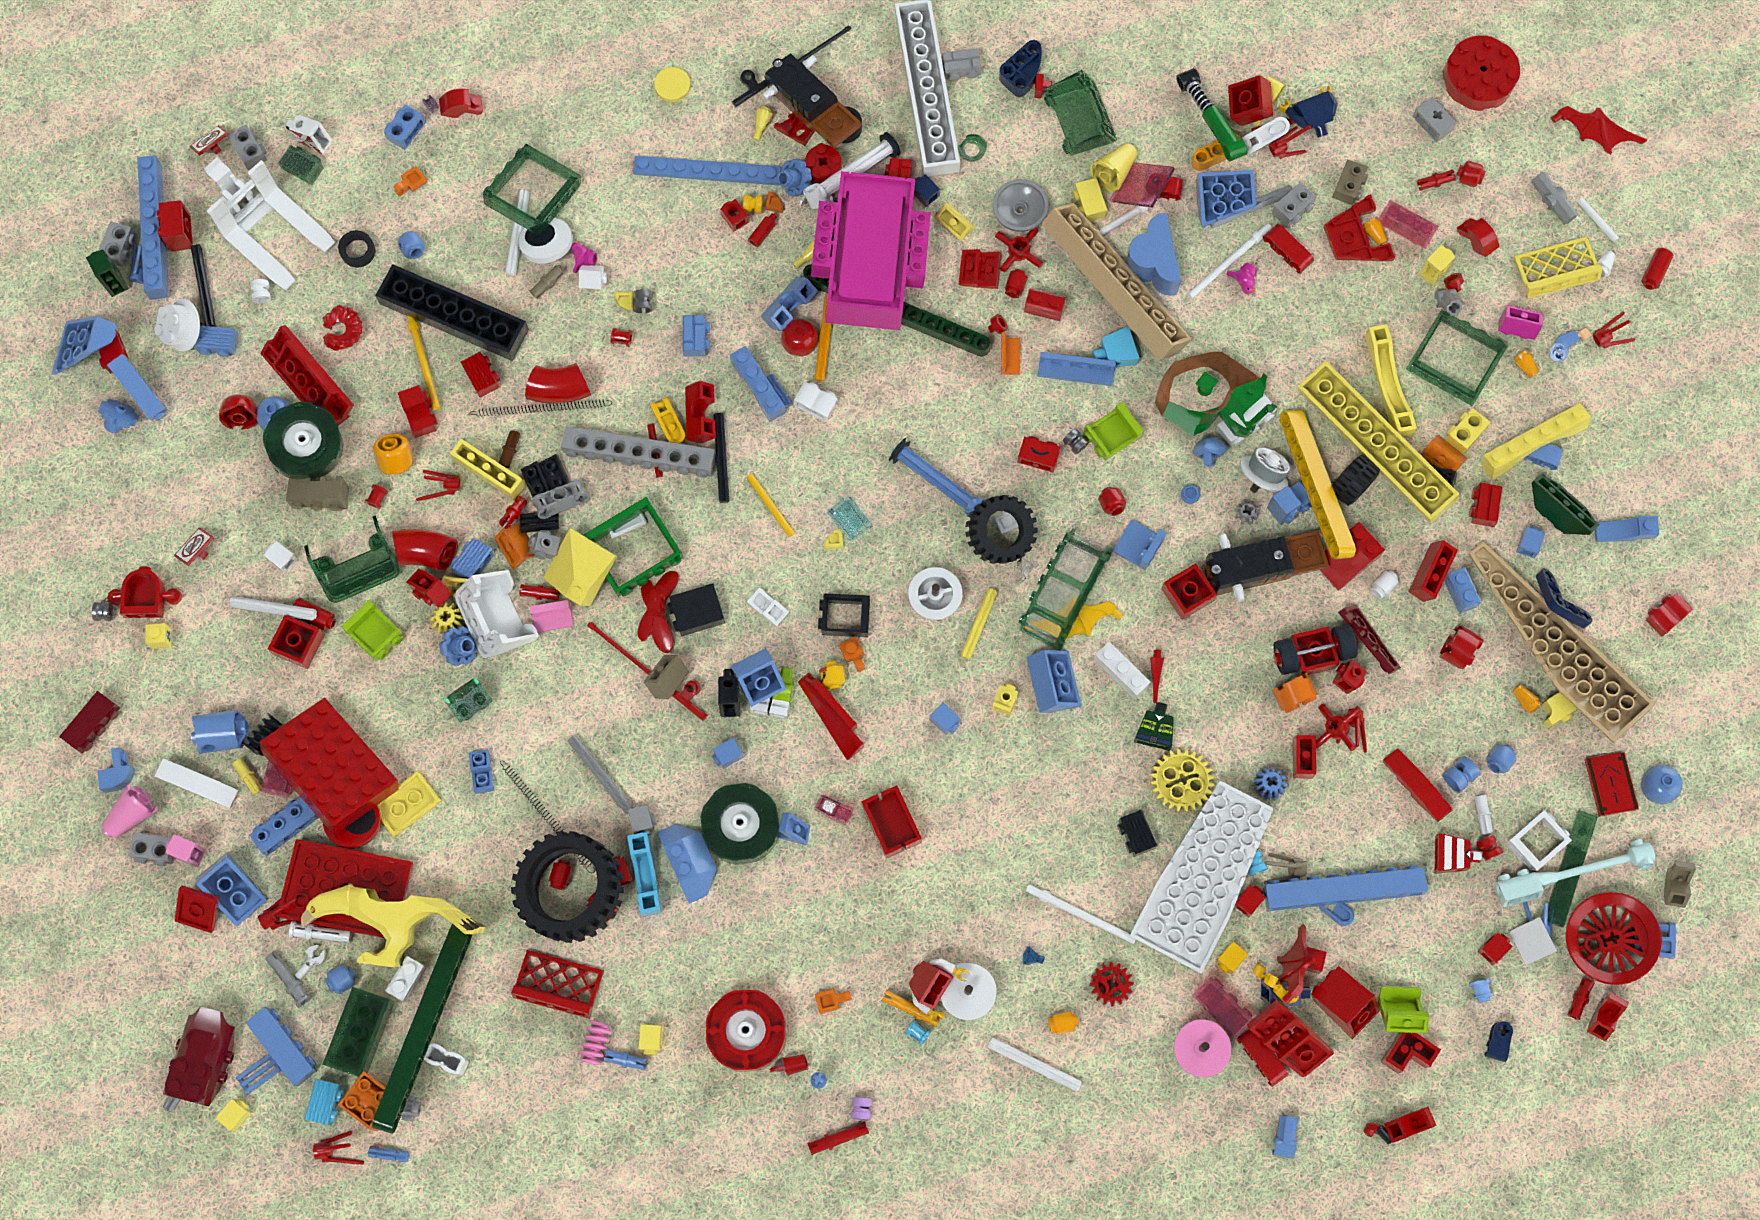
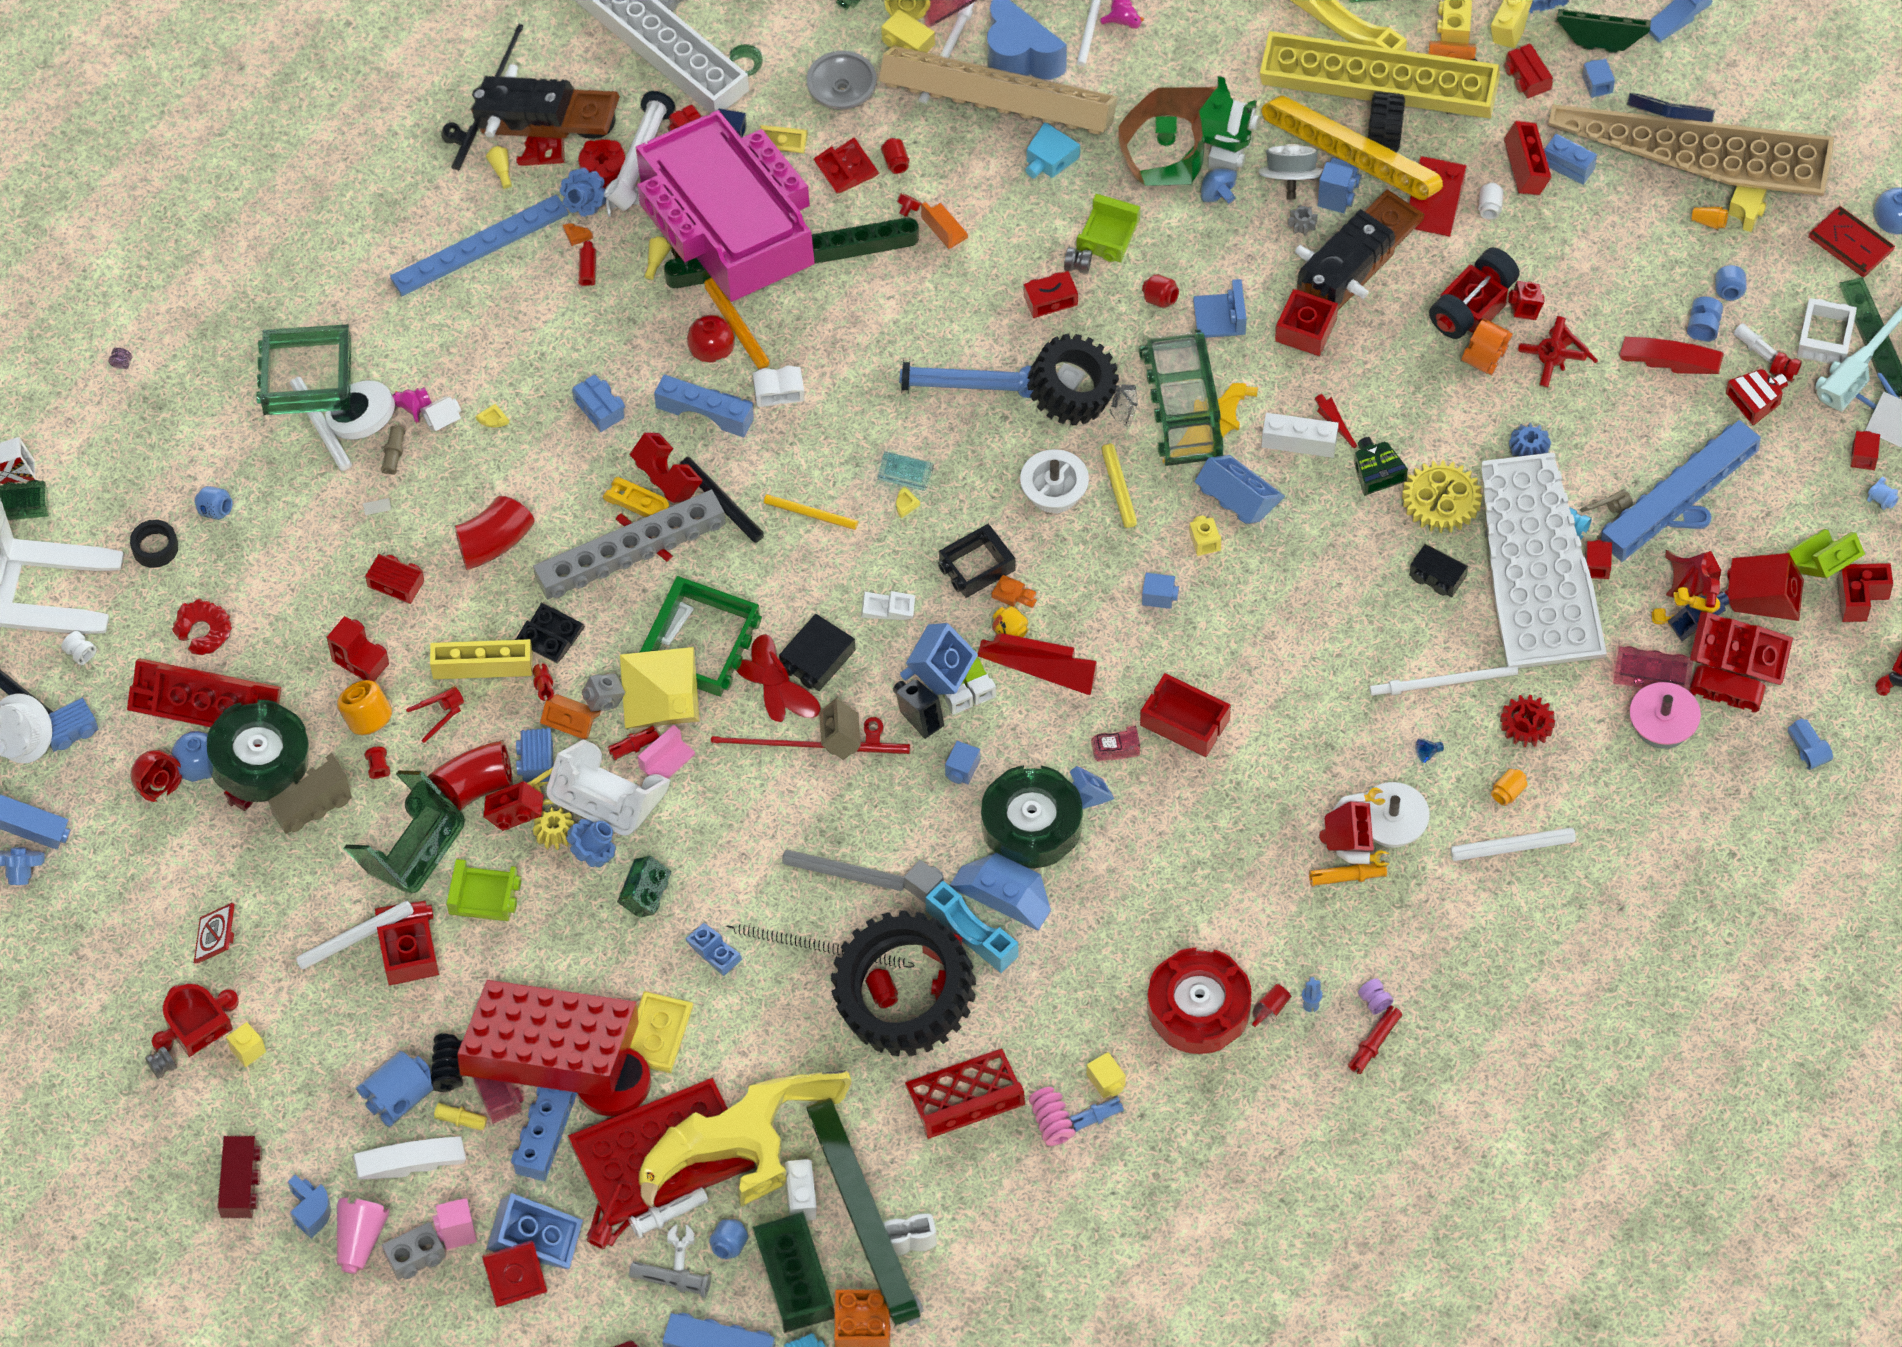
camera: 35 degrees left, 15 degrees down
white brick [264,541,297,573] -> none
black brick [375,264,529,361] -> none
medium blue brick [384,104,426,150] -> none
orange plate [393,166,427,197] -> none
yellow bar [407,316,440,411] -> none
red brick [439,88,483,118] -> none
black piece [469,399,612,417] -> none
reddish brown axle [498,430,520,468] -> none
black tile [520,511,559,533] -> none
light grey piece [531,480,590,519] -> none
red bush [610,328,632,347] -> none
flat silver wheel [633,289,652,313] -> none
light yellow tile [654,67,691,102] -> none
red brick [720,199,749,232] -> none
yellow wheel [743,195,763,214] -> none
medium blue arch [761,276,818,331] -> none
orange plate [815,989,852,1014] -> none
medium azure bush [905,1019,931,1045] -> none
red bar [995,228,1044,273] -> none
red brick [1024,288,1066,321] -> none
medium blue fence [1037,352,1116,386] -> none
medium blue plate [1181,485,1200,504] -> none
yellow brick [1215,941,1249,975] -> none
red brick [1292,735,1316,779] -> none
dark red wing [1338,605,1401,674] -> none
red brick [1439,624,1484,669] -> none
red brick [1646,593,1694,637] -> none

